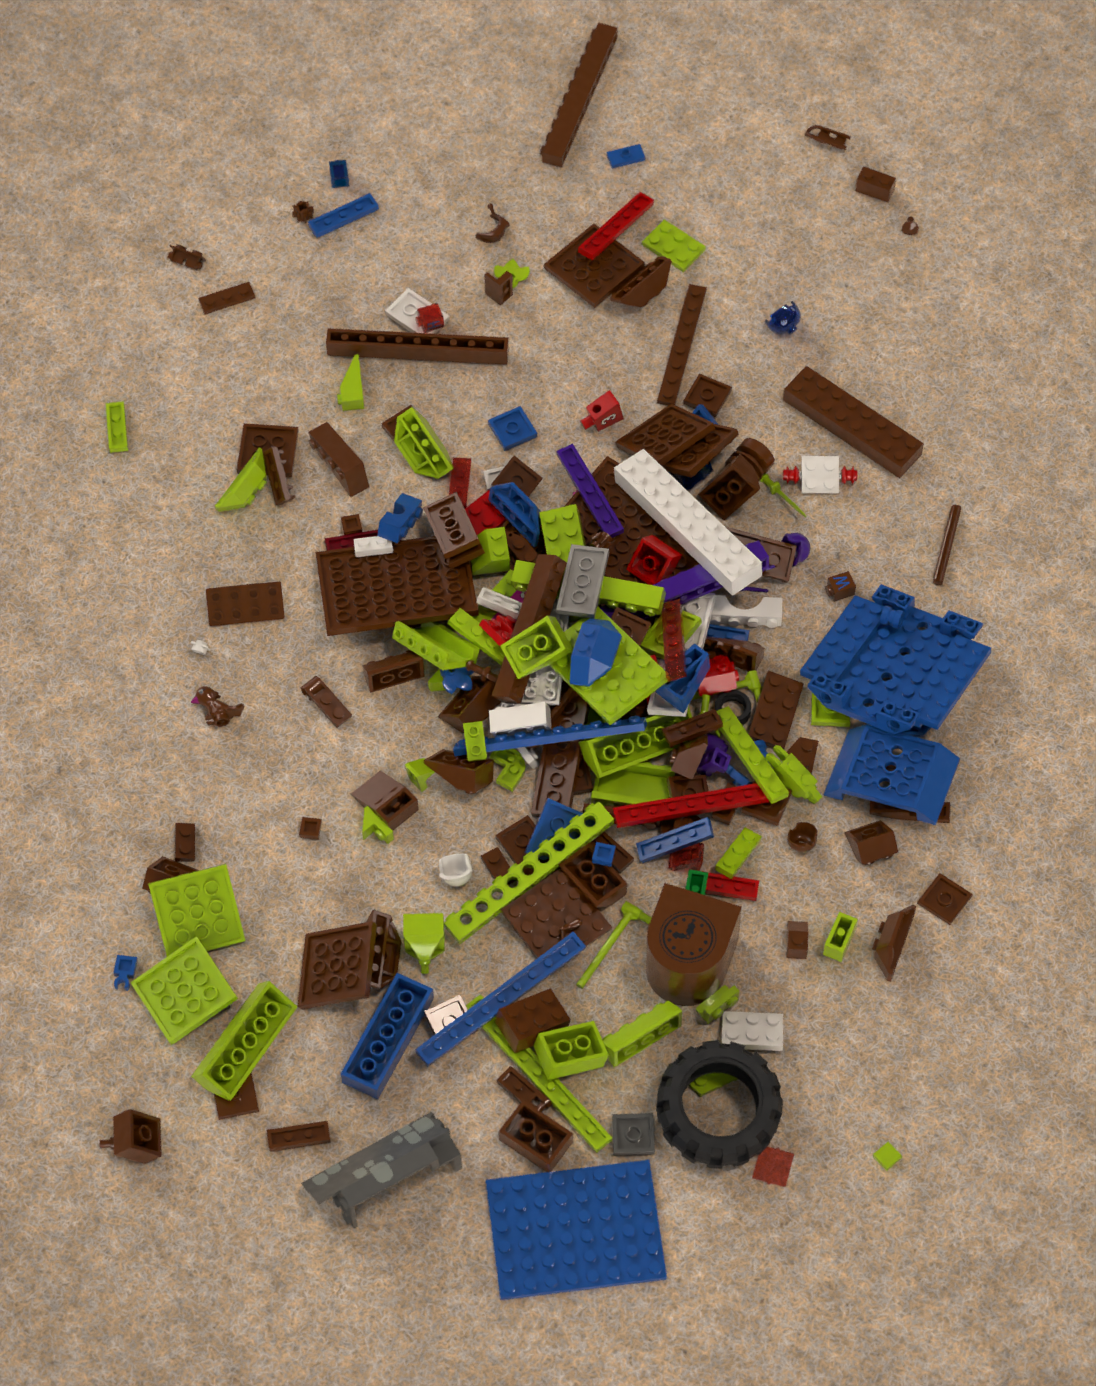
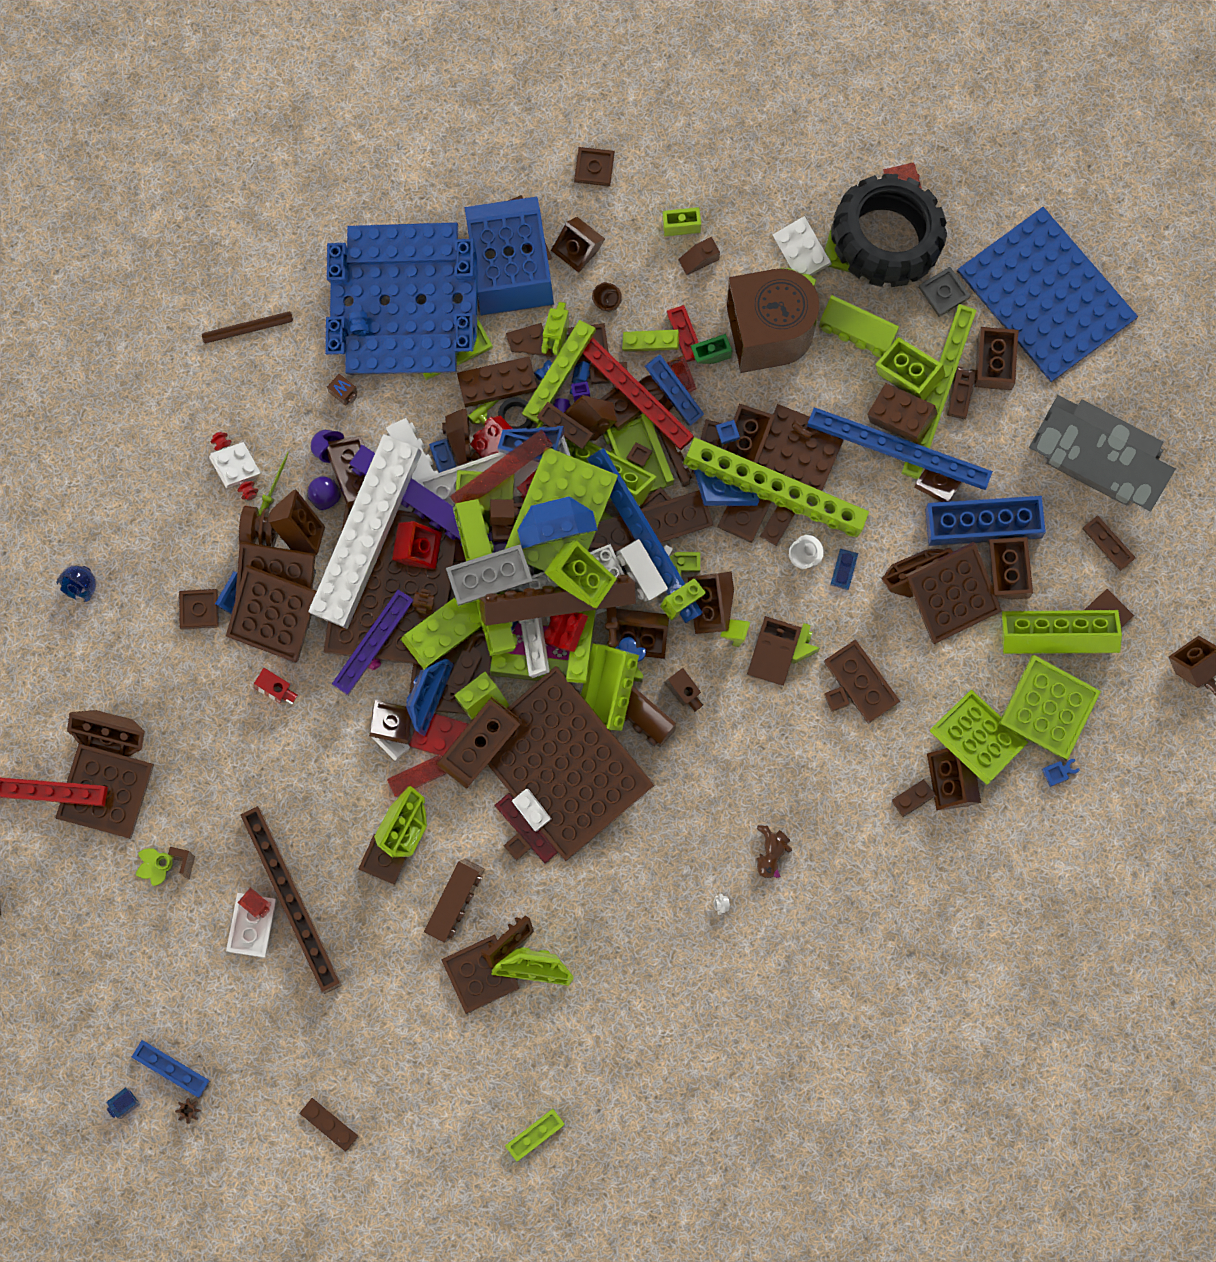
camera: 120 degrees left, 15 degrees up
reddish brown hinge [168,244,206,270] -> none
reddish brown bracket [206,581,285,626] -> none
reddish brown plate [300,676,352,728] -> none
lime slope [337,354,364,411] -> none
blue arch [377,493,423,543] -> none
lime piece [403,913,445,974] -> none
reddish brown helmet [475,203,510,243] -> none
blue plate [488,406,537,451] -> none
lime bar [576,901,652,989] -> none
lime plate [642,219,706,272] -> none
reddish brown plate [657,284,707,406] -> none
reddish brown brick [783,365,924,478] -> none
reddish brown wedge [872,905,917,982] -> none
lime tile [873,1142,902,1171] -> none
none -> dark purple helmet [307,476,341,510]
none -> reddish brown brick [489,499,518,525]
none -> reddish brown plate [626,442,652,469]
none -> reddish brown torso [663,668,703,712]
none -> reddish brown plate [824,639,900,724]
none -> clear blue plate [830,548,858,590]
none -> reddish brown slope [989,537,1033,600]

